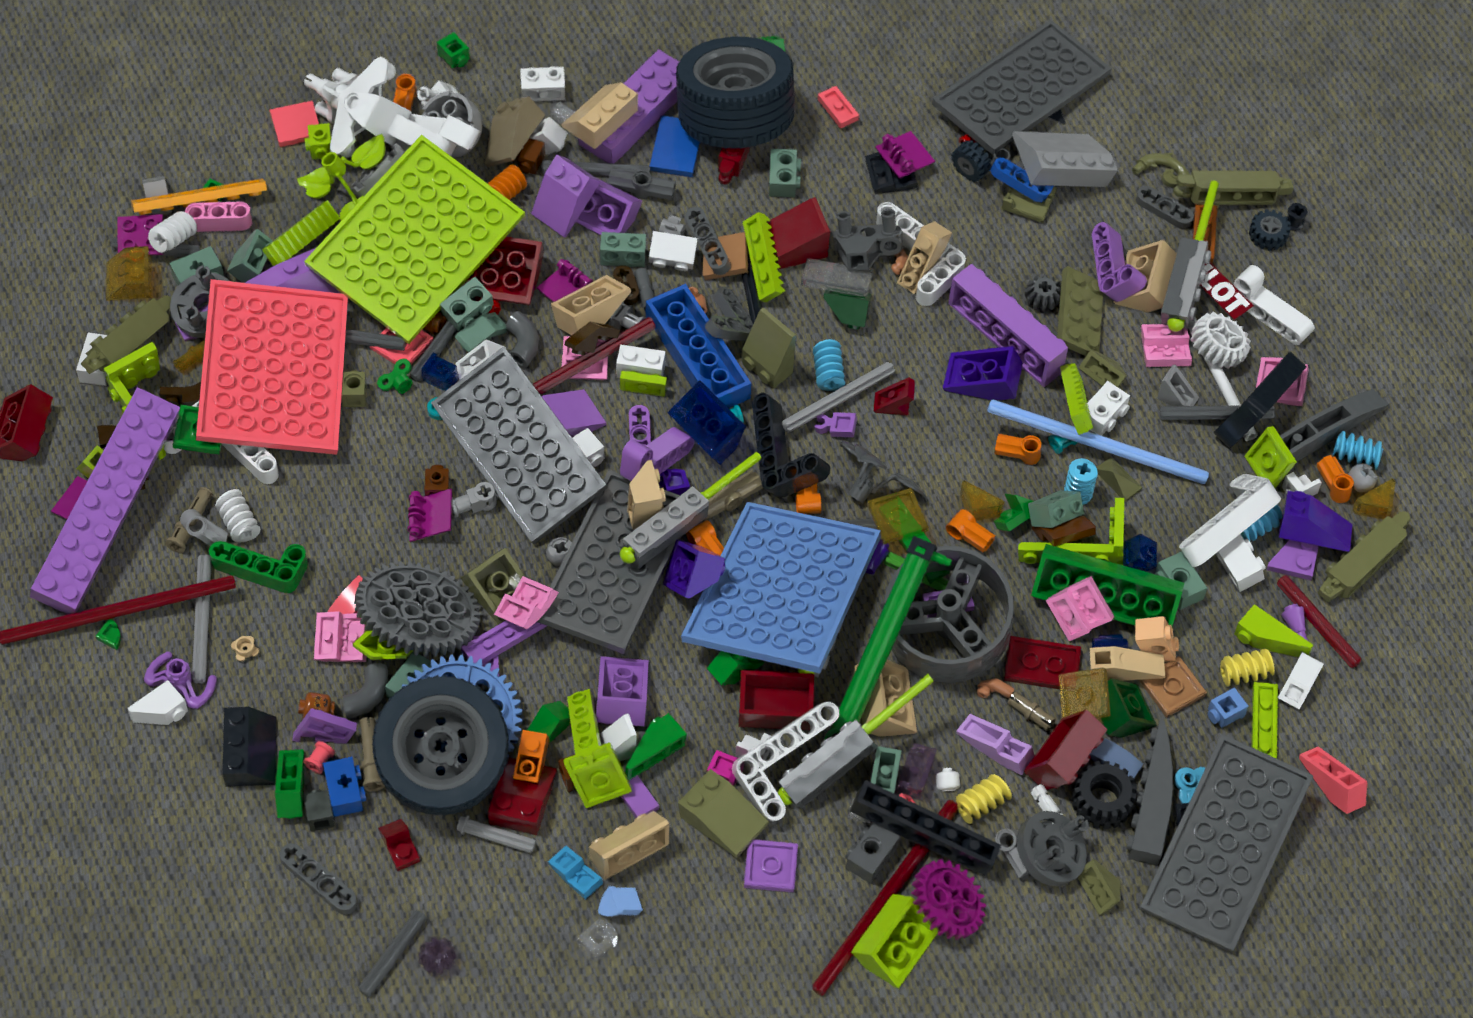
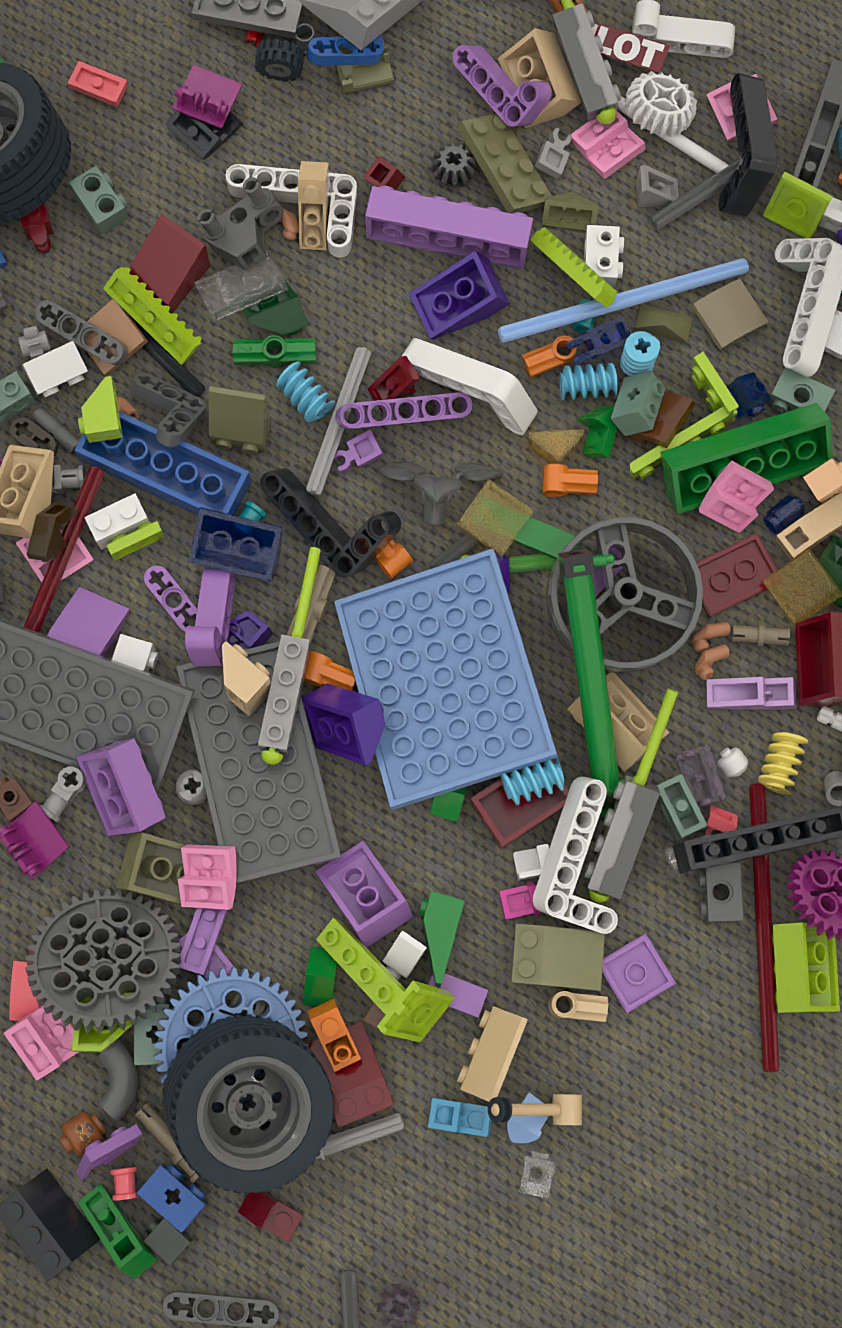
camera: 35 degrees left, 20 degrees up
none -> medium lavender slope [76,738,166,836]
none -> lime slope [78,376,123,443]
none -> green piece [233,335,316,368]
none -> medium lavender beam [335,393,472,429]
none -> dark red plate [363,156,405,191]
none -> white beam [401,338,538,436]
none -> tan piece [488,1094,582,1125]
none -> medium azure piece [501,758,564,805]
none -> light grey plate [534,128,571,179]
none -> tan piece [548,991,608,1022]
none -> medium azure piece [560,363,617,400]
none -> clear blue hinge [566,316,631,365]
none -> dark tan slope [691,279,769,350]
none -> nougat arm [695,644,730,680]

